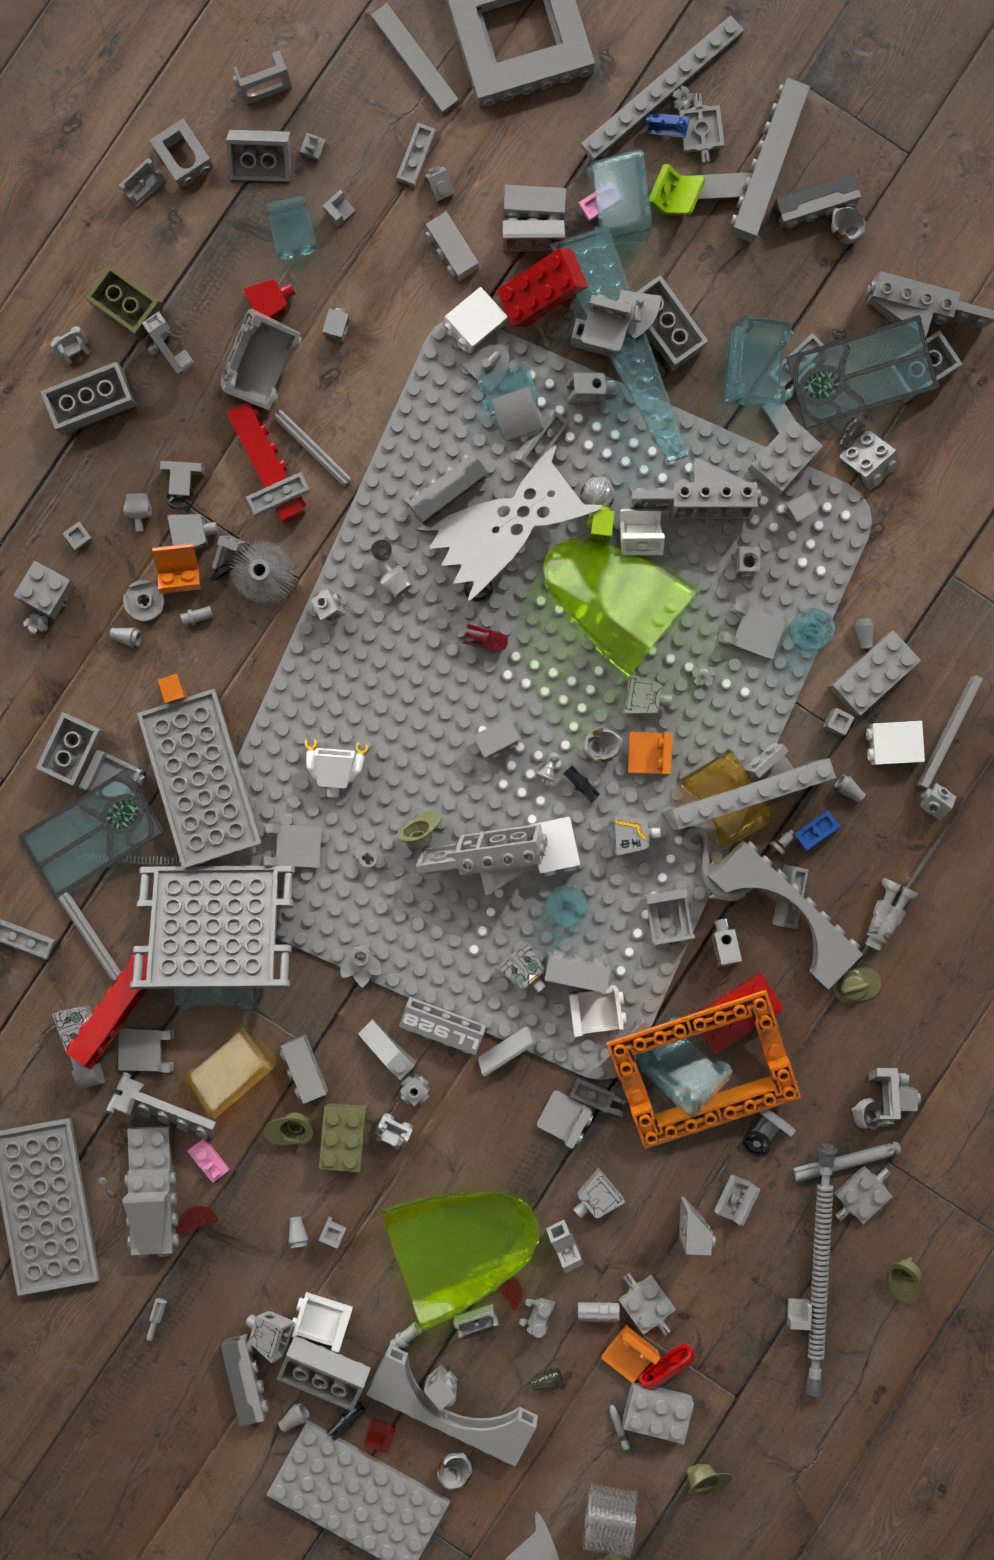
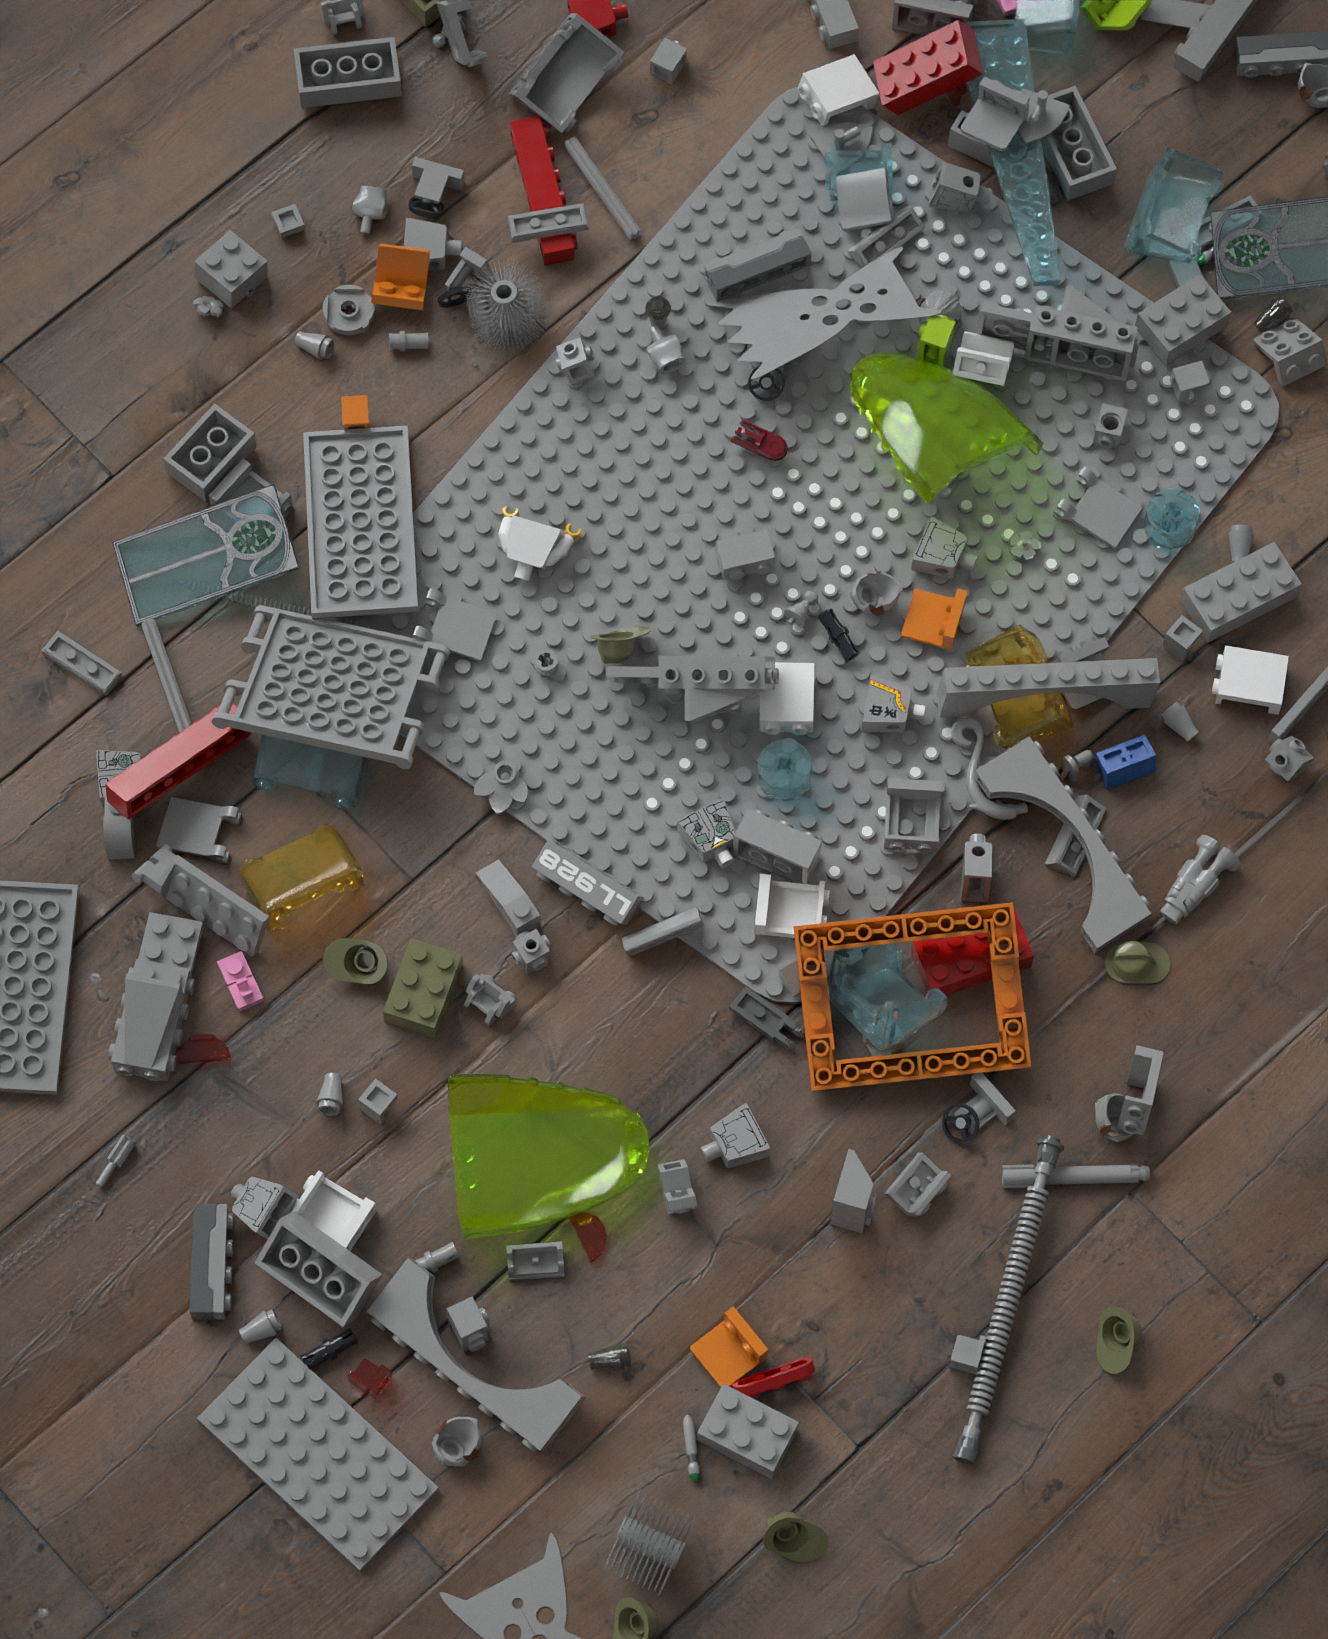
camera: 10 degrees right, 20 degrees down
light grey brick [280,1035,328,1104] -> none
light grey piece [519,1298,555,1338] -> none
light grey bracket [537,1090,593,1149] -> none
light grey axle [578,1302,619,1323] -> none
light grey plate [618,1273,676,1336] -> none
light grey plate [834,1165,893,1224] -> none
light grey brick [898,1073,921,1111] -> none

